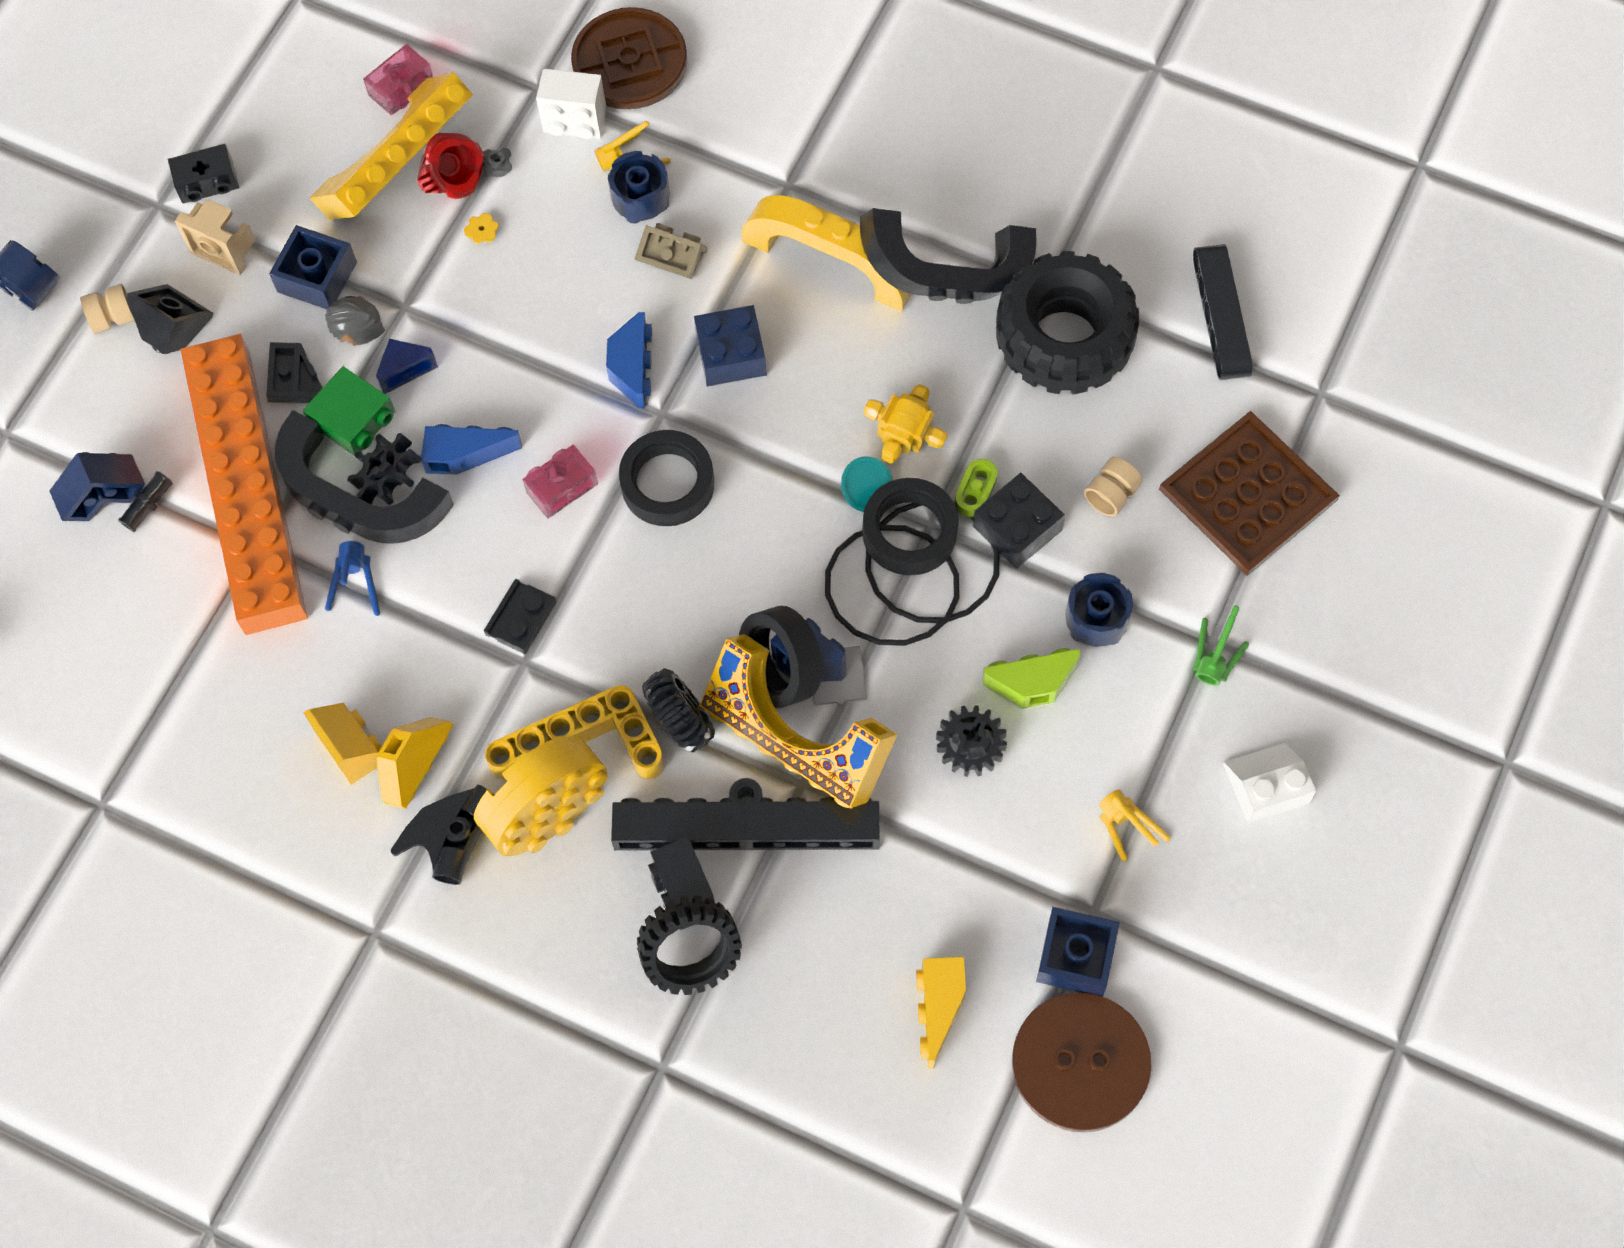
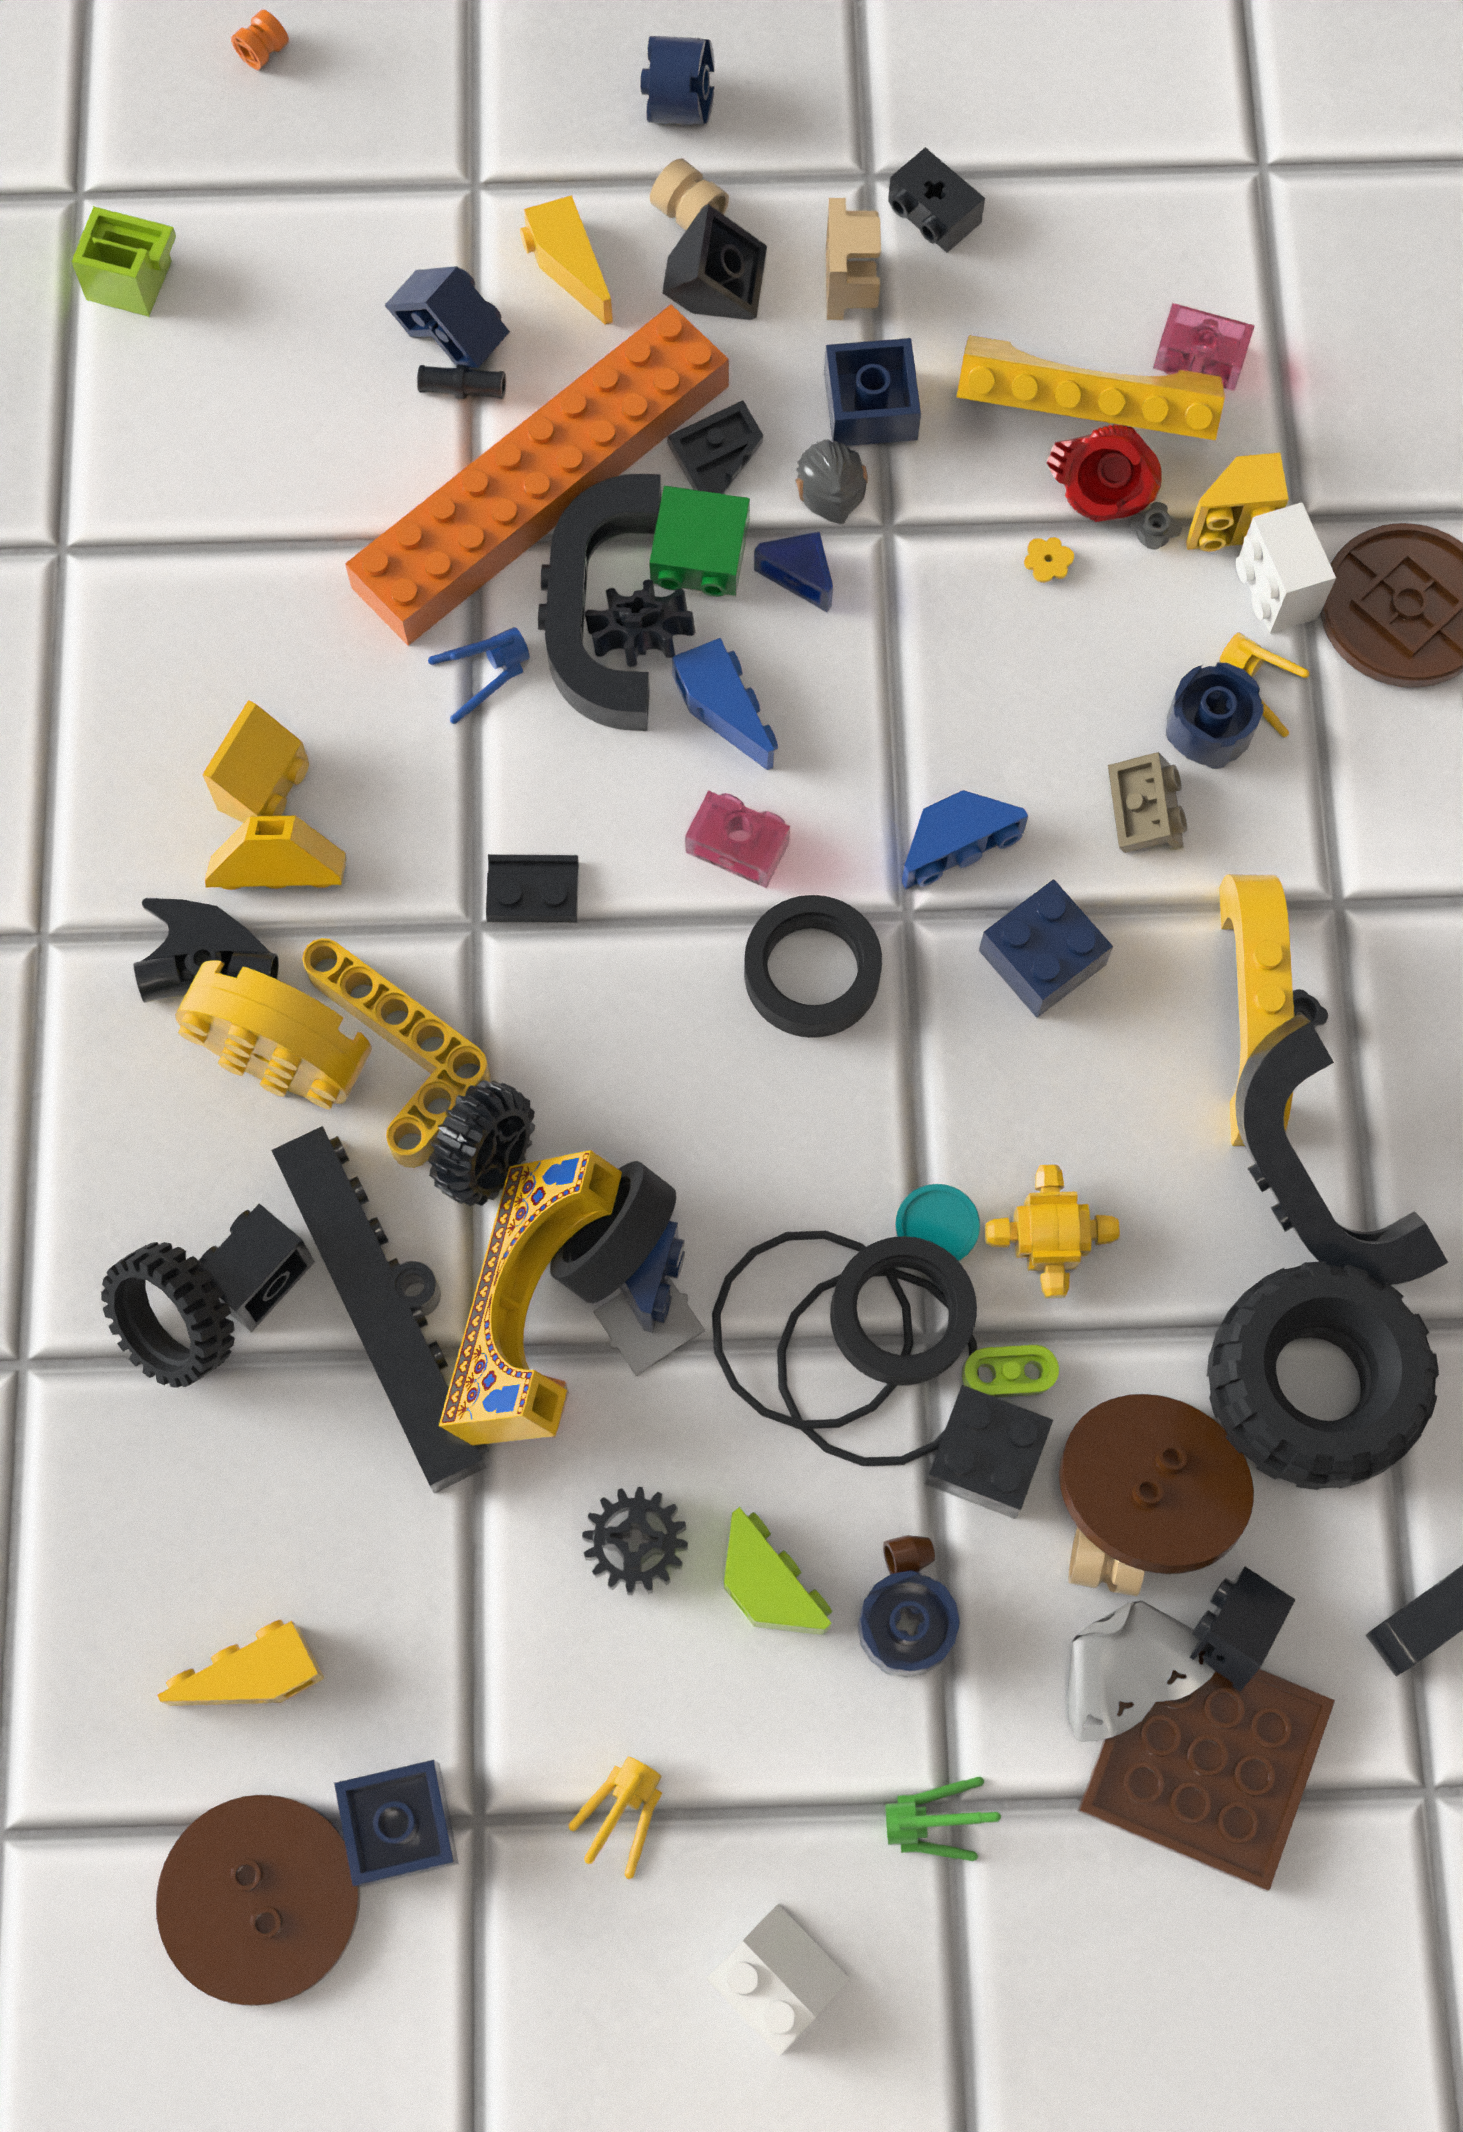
camera: 60 degrees right, 5 degrees up
none -> yellow slope [520,195,613,324]
none -> reddish brown hose [883,1535,935,1574]
none -> reddish brown plate [1059,1394,1254,1574]
none -> light grey piece [1068,1600,1215,1742]
none -> yellow slope [1186,453,1289,552]
none -> black hinge [1189,1566,1296,1692]

